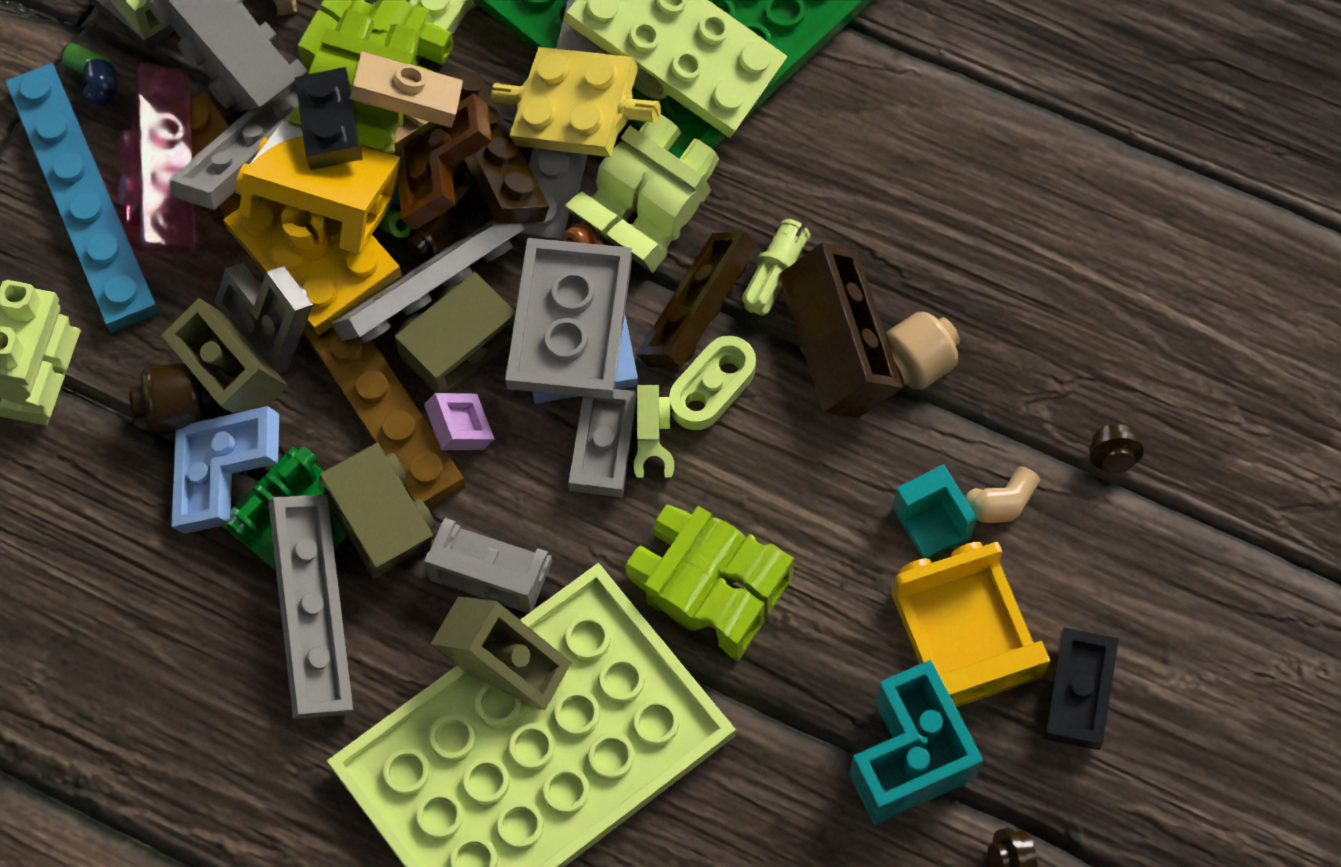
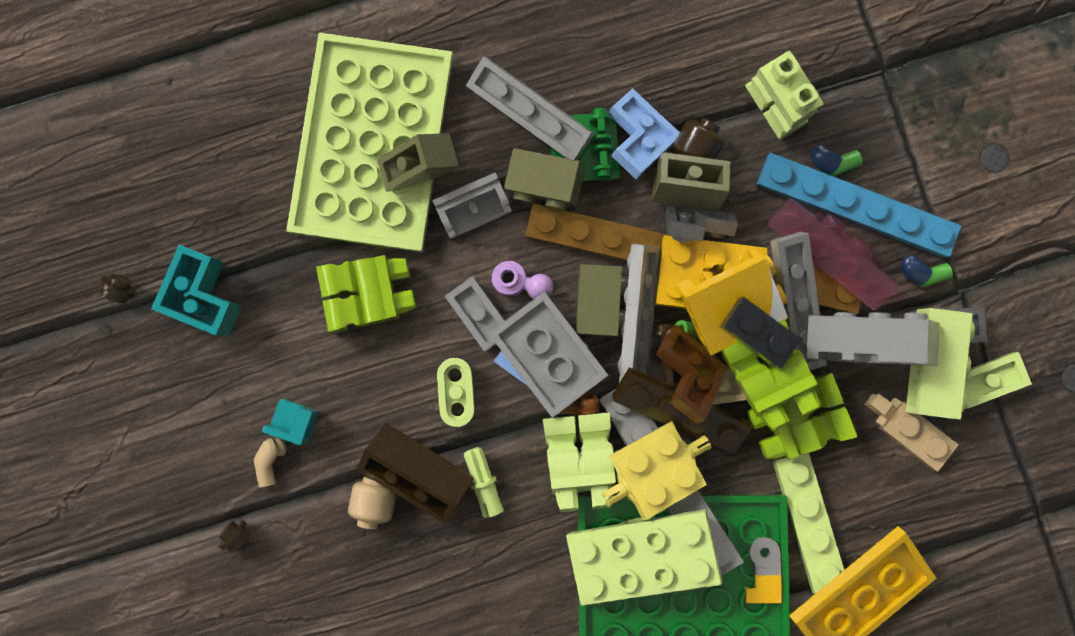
camera: 140 degrees right, 20 degrees up
tan plate [349,51,463,128] -> none
lavender plate [424,393,494,450] -> none
yellowish green plate [634,385,675,478] -> none
dark brown plate [636,231,758,368] -> none
yellow panel [891,542,1050,707] -> none
black plate [1043,627,1119,750] -> none
none -> lavender plate [492,261,554,299]
none -> dark blue arm [811,144,863,176]

